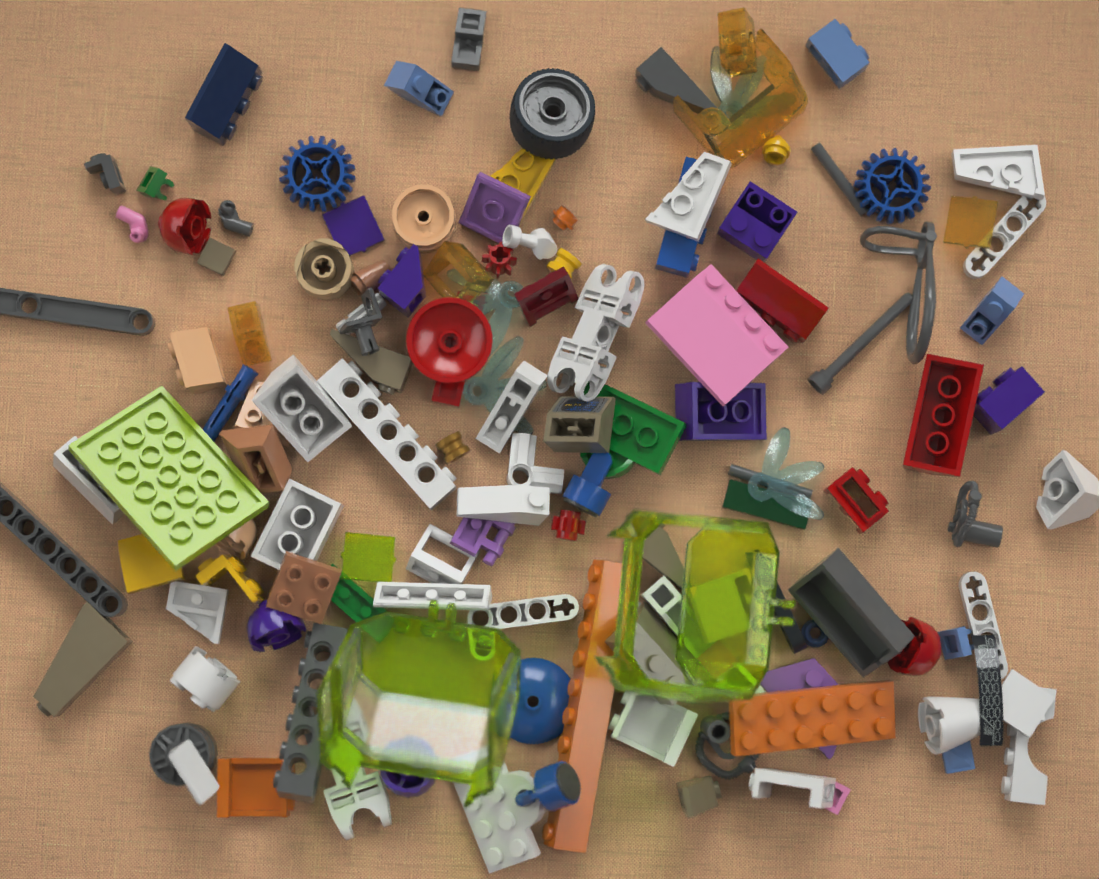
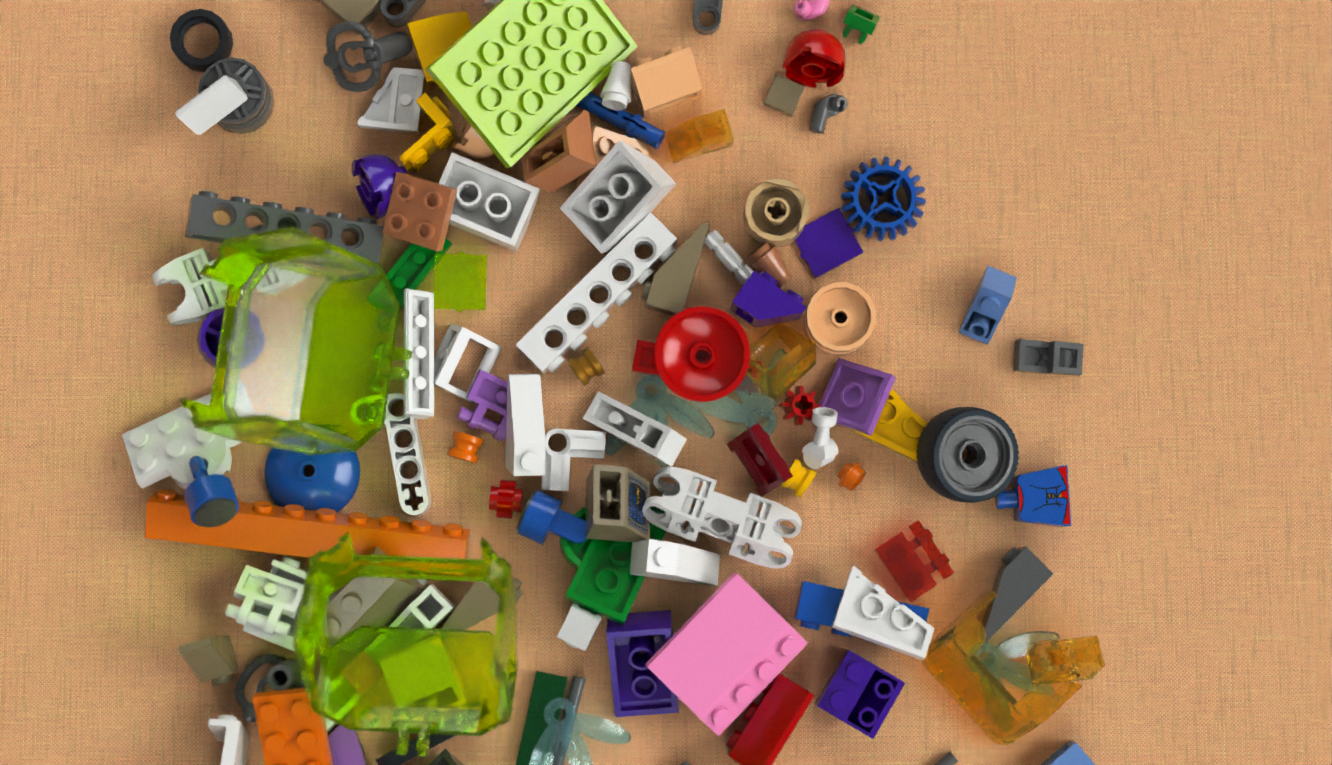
camera: 80 degrees right, 0 degrees up
white brick [170,646,240,712] -> none
dark blue slope [185,43,263,146] -> none
orange panel [217,757,296,818] -> none
dark grey bracket [339,288,382,356] -> none
yellow plate [762,135,791,165] -> none
none -> black tyre [170,9,233,72]
none -> plate [225,565,307,637]
none -> dark grey piece [323,21,412,92]
none -> orange wheel [447,431,484,464]
none -> white brick [557,602,603,651]
none -> white cone [600,61,631,111]
none -> white slope [630,539,720,586]
none -> clear red plate [874,520,954,602]
none -> blue torso [995,465,1071,527]

